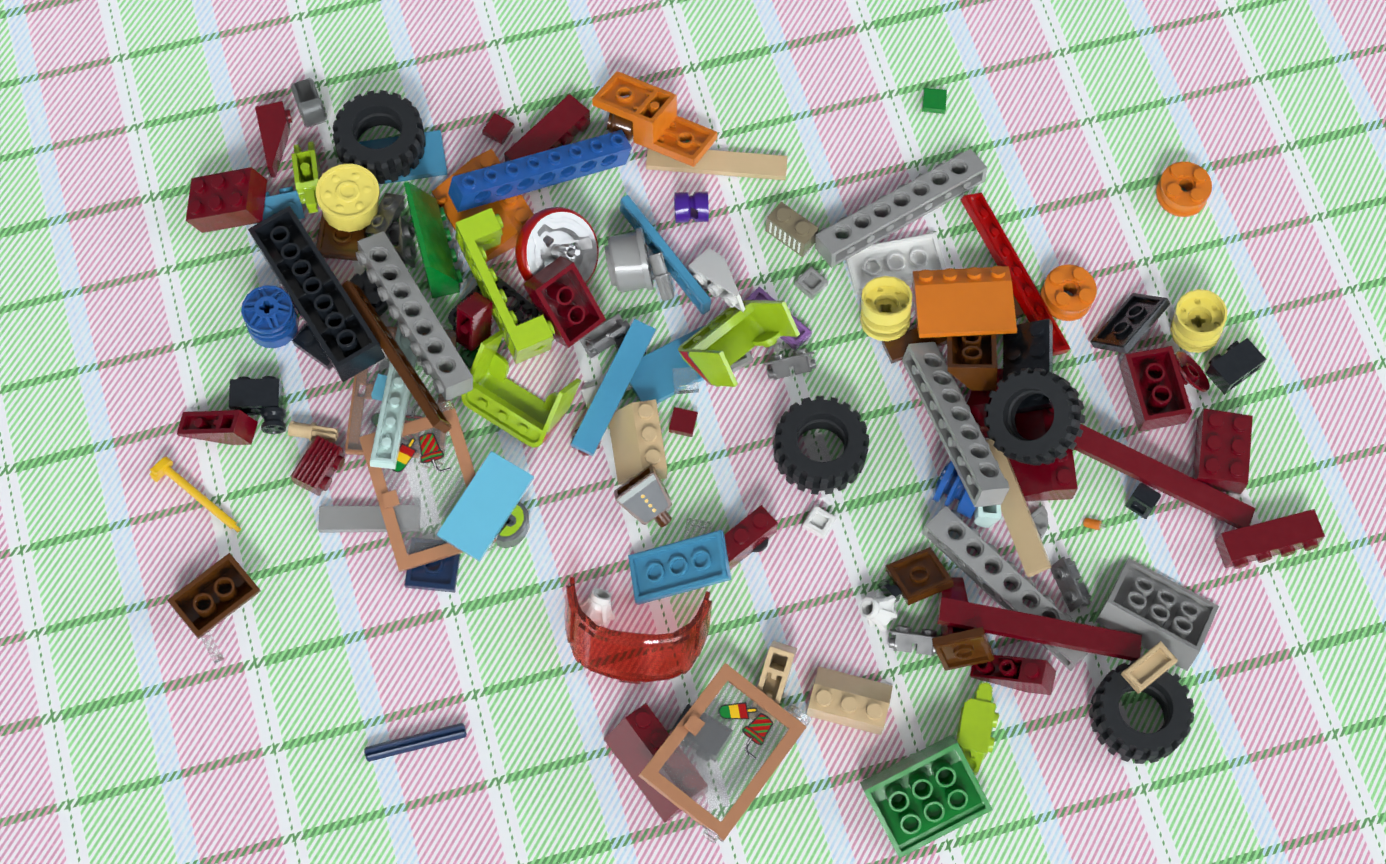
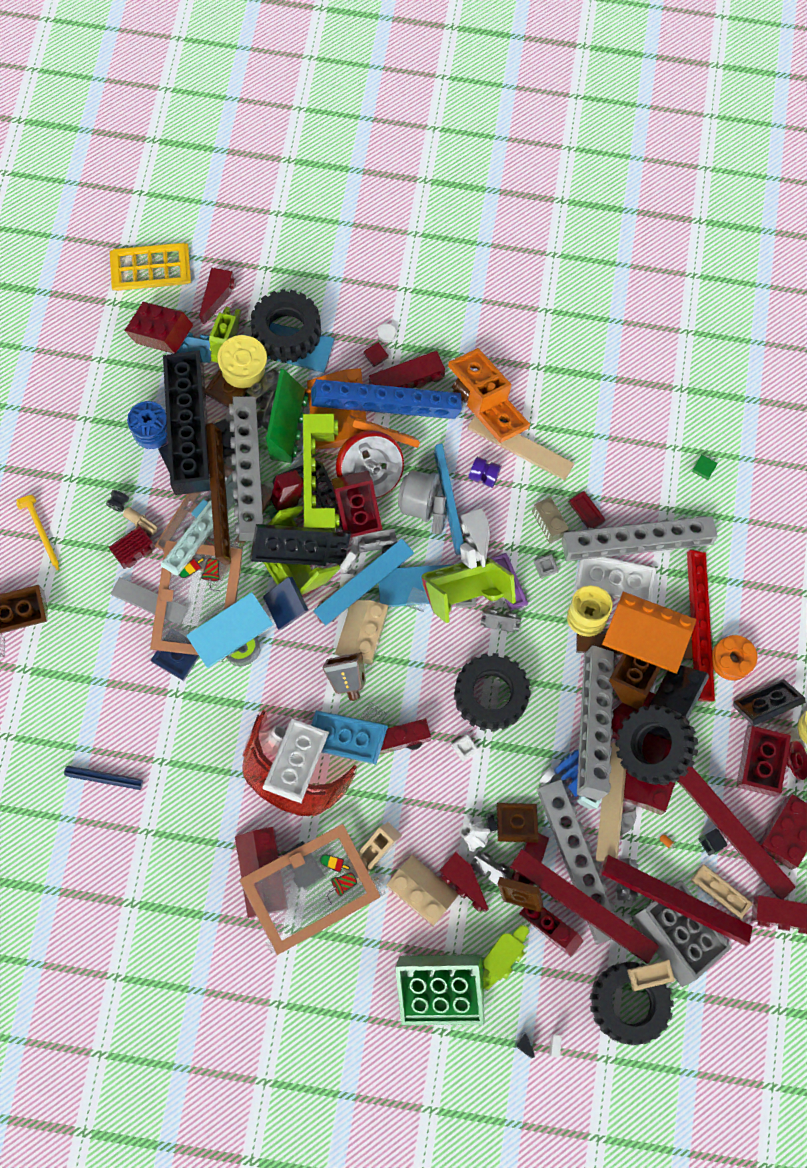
camera: 25 degrees right, 5 degrees up
dark red slope [177,410,258,445] -> none
black brick [229,376,283,416] -> none
dark grey animal [290,77,327,128] -> none
dark red tile [669,407,698,437] -> none
none -> yellow piece [109,243,191,291]
none -> black hinge [250,524,351,566]
none -> dark blue tile [262,577,309,630]
none -> white tile [263,719,329,803]
none -> white tile [340,552,356,574]
none -> orange tile [346,415,420,448]
none -> white tile [378,323,396,343]
none -> dark red slope [439,852,489,913]
none -> white tile [460,543,477,569]
none -> black slope [515,1032,535,1059]
none -> white tile [539,767,556,786]
none -> white tile [549,1034,562,1058]
none -> dark red tile [568,491,606,529]
none -> dark red tile [601,855,753,946]
none -> tan tile [691,864,753,920]

